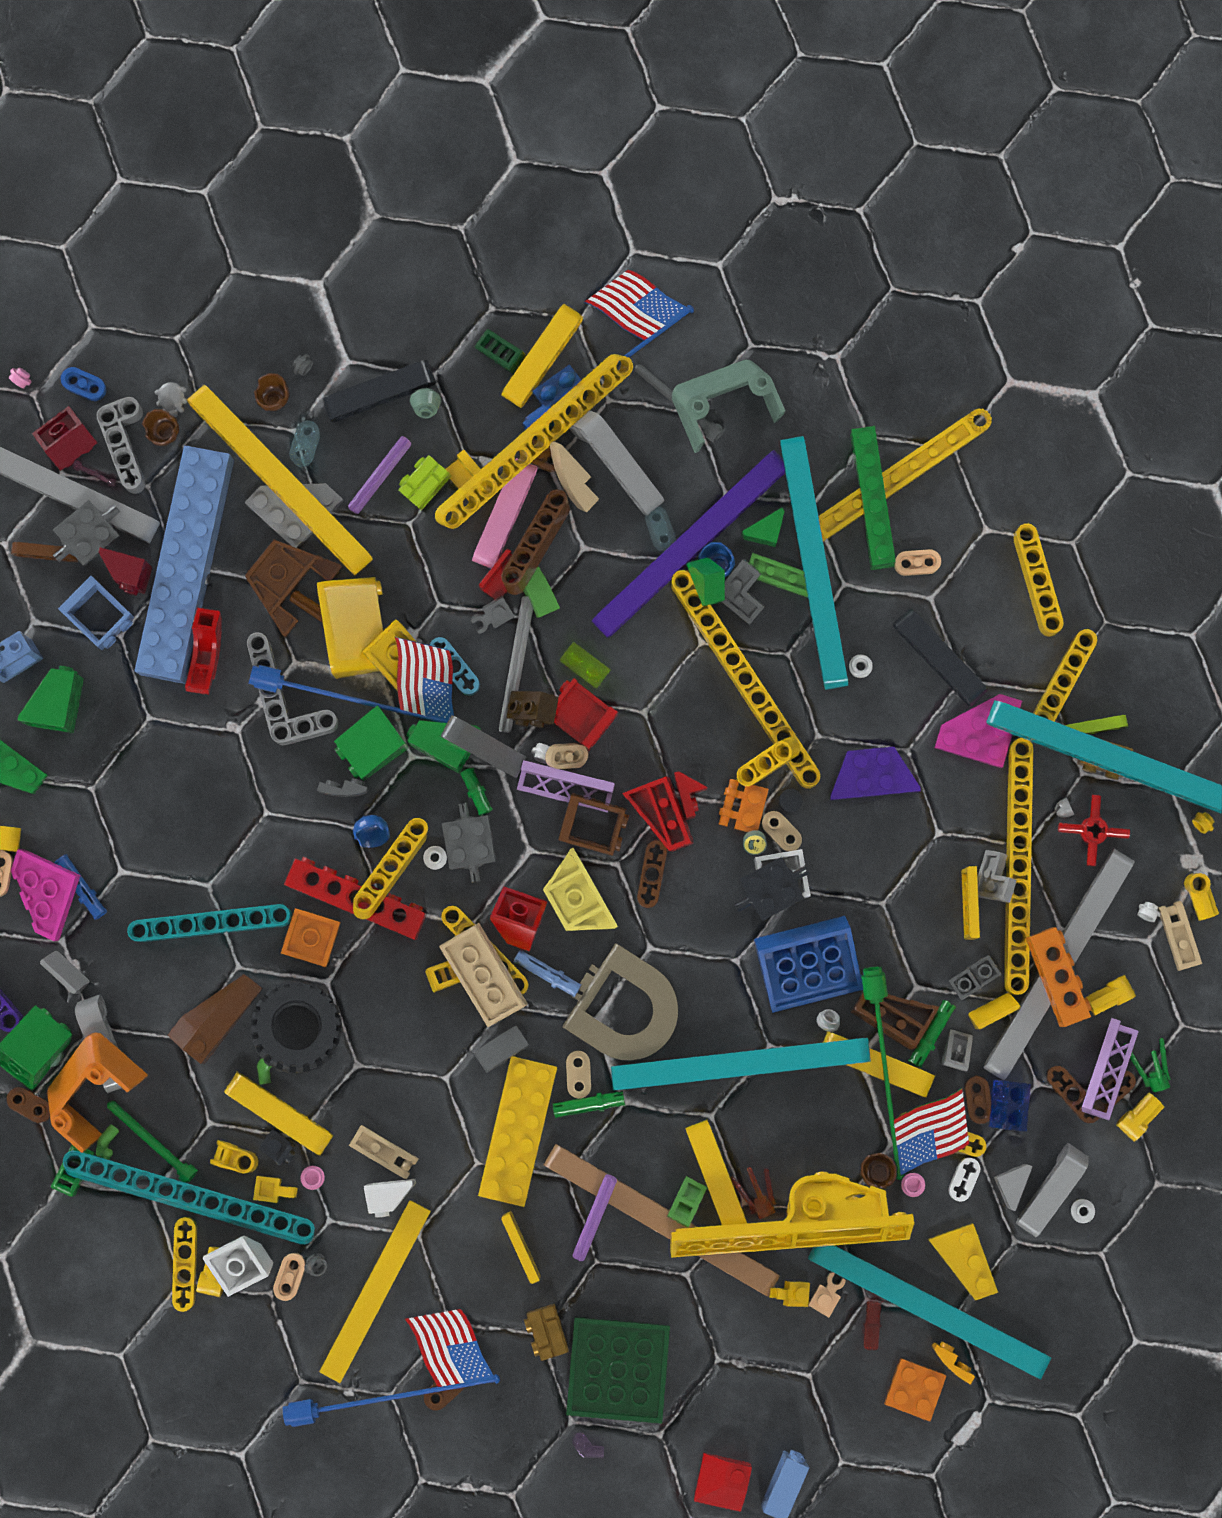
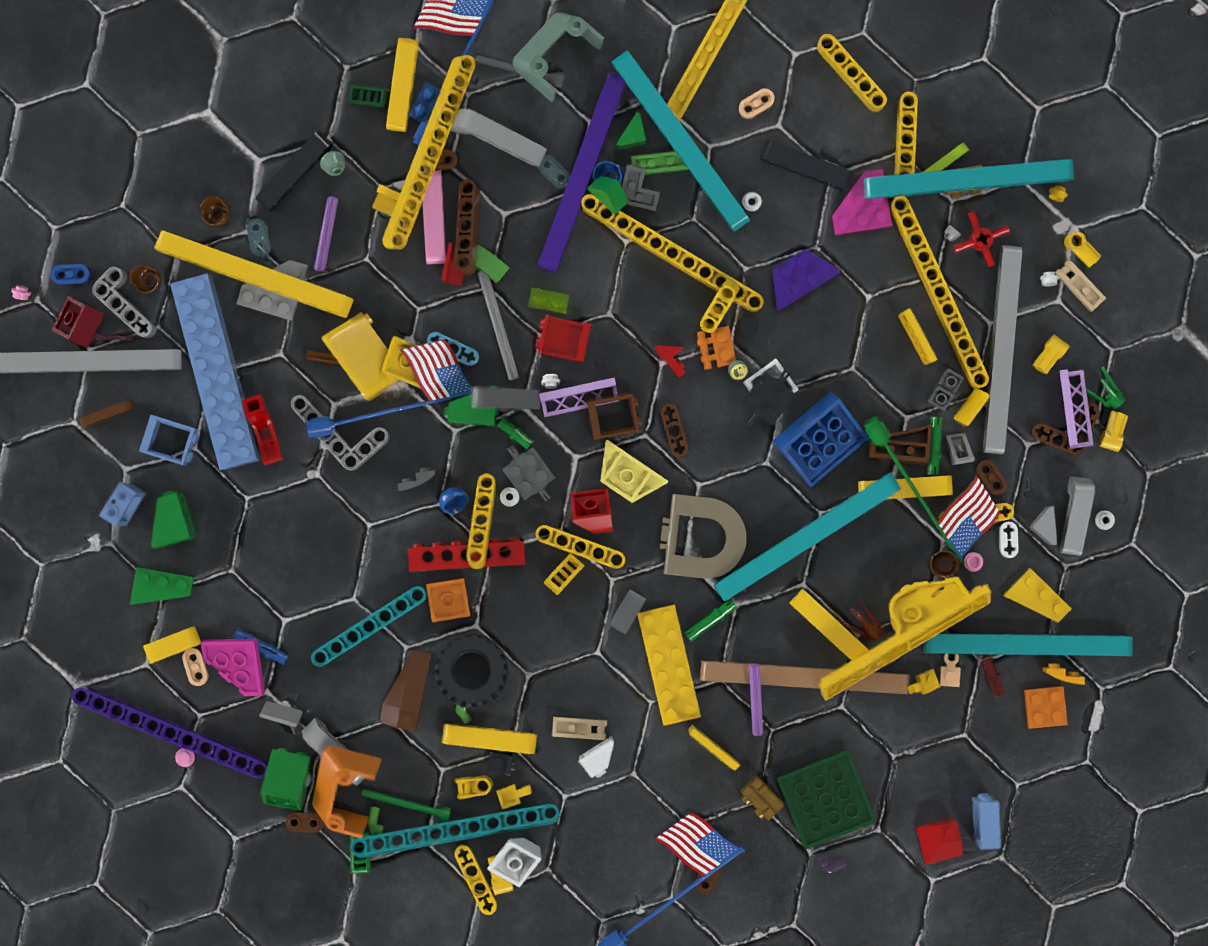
camera: 30 degrees left, 5 degrees up
dark grey plate [53,500,120,566] -> none
dark red slope [98,547,153,596] -> none
light grey piece [155,382,187,417] -> none
reddish brown wing [245,540,343,637] -> none
light nougat plate [273,1253,306,1301] -> none
dark grey plate [293,354,313,376] -> none
bright pink plate [301,1166,325,1190] -> none
dark grey plate [304,1253,327,1277] -> none
yellow tile [319,1200,431,1383] -> none
green slope [334,705,409,781] -> none
lime brick [398,455,452,511] -> none
tan tile [439,923,528,1027] -> none
dark grey plate [470,595,515,634] -> none
dark brown brick [506,691,559,728] -> none
medium blue pin [513,949,582,997] -> none
tan plate [545,743,588,769] -> none
tan slope [550,441,599,512] -> none
tan plate [566,1051,591,1098] -> none
red wedge [622,777,694,851] -> none
bright green slope [667,1176,708,1228] -> none
tan plate [762,811,802,852] -> none
white plate [817,1009,840,1032] -> none
green arch [850,426,896,570] -> none
light grey plate [977,850,1017,903] -> none
clear blue brick [989,1080,1031,1132] -> none
orange brick [1025,927,1092,1027] -> none

